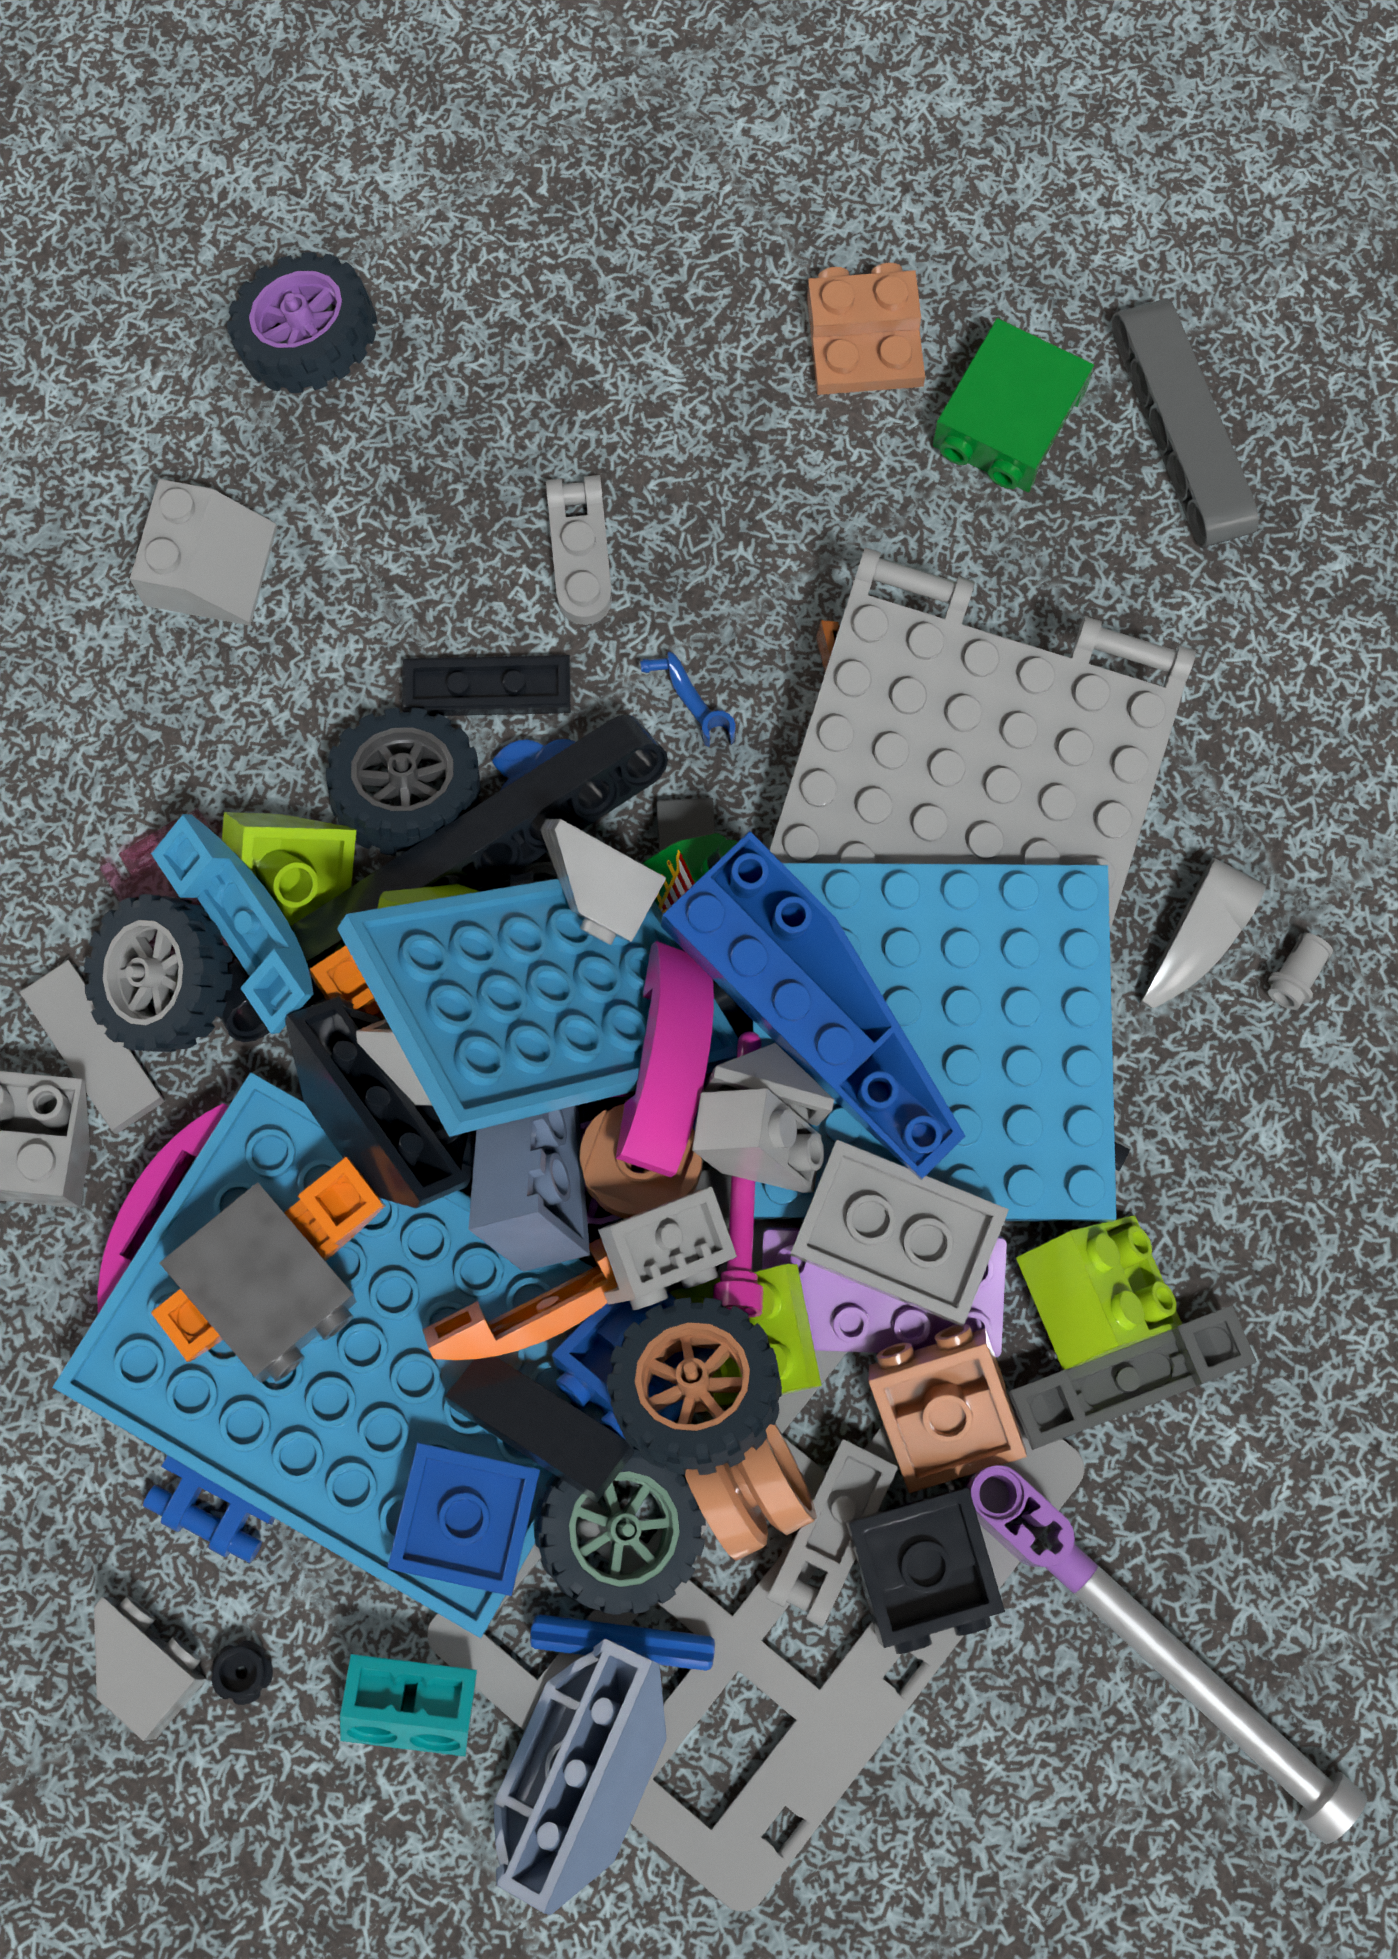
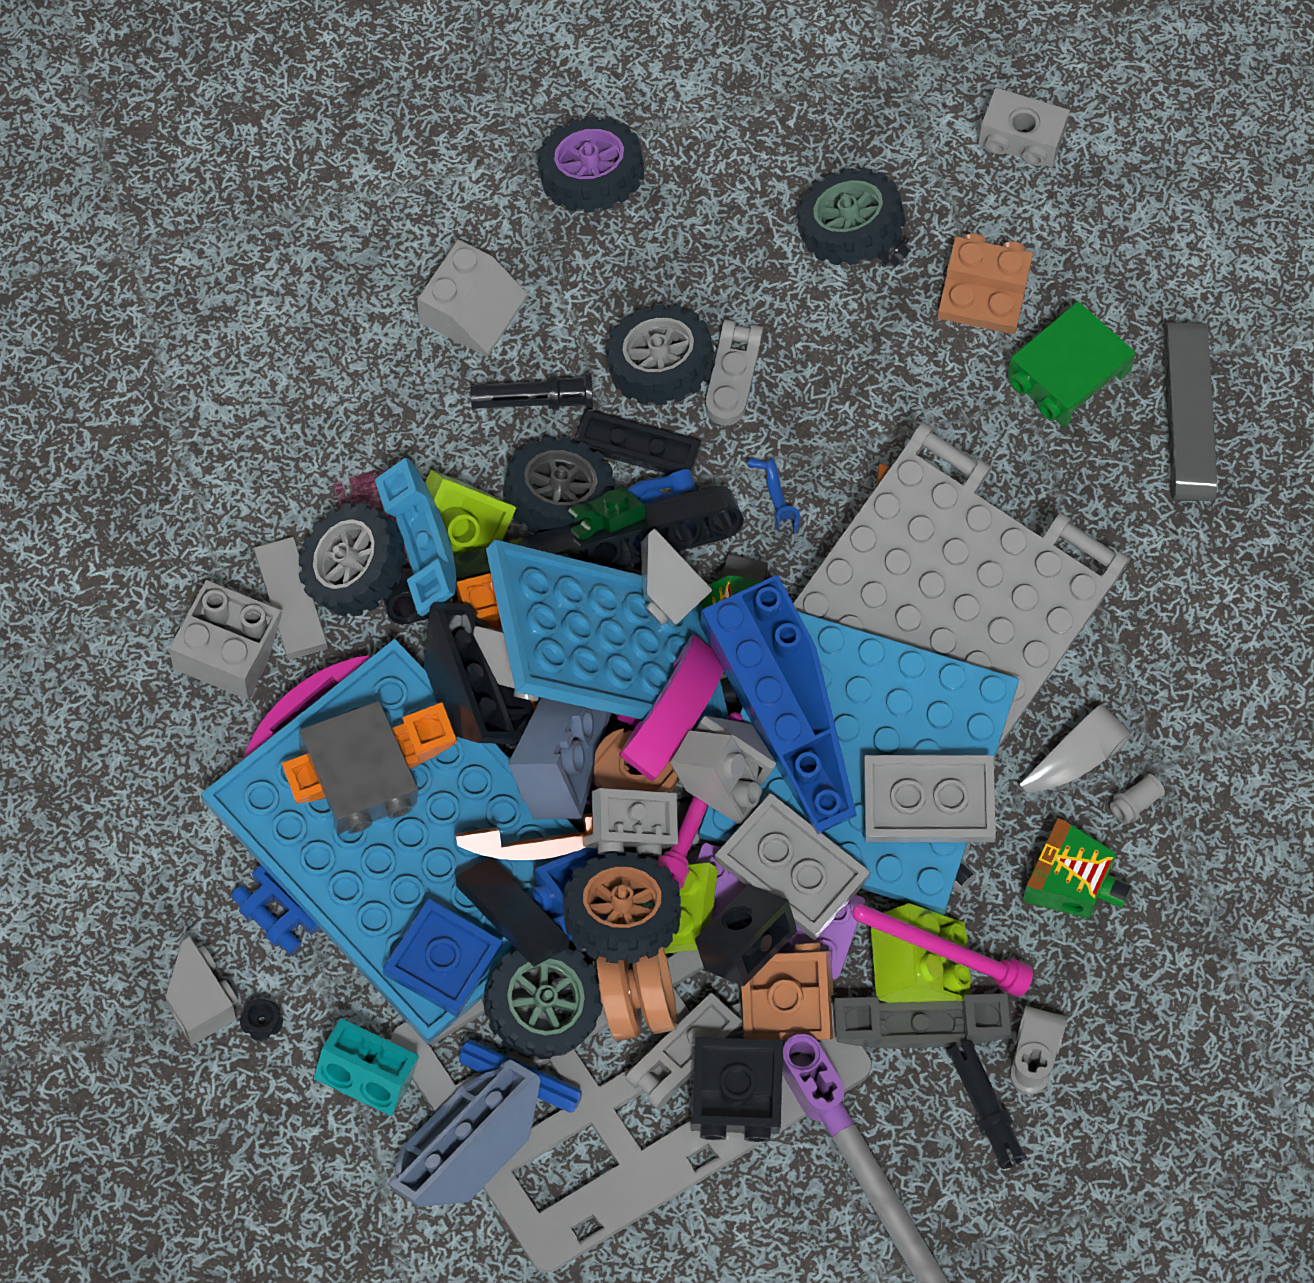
camera: 15 degrees right, 10 degrees down
none -> black pin [471,373,593,411]
none -> dark green plate [568,487,646,540]
none -> black wheel [605,304,715,405]
none -> blue piece [627,469,697,500]
none -> black brick [695,884,798,986]
none -> black wheel [797,168,906,265]
none -> dark pink piece [852,904,1033,997]
none -> light grey plate [864,755,996,842]
none -> black plate [877,236,911,268]
none -> black pin [947,1041,1027,1169]
none -> light grey brick [978,87,1070,168]
none -> light grey piece [1010,1006,1068,1095]
none -> torso [1023,818,1132,919]

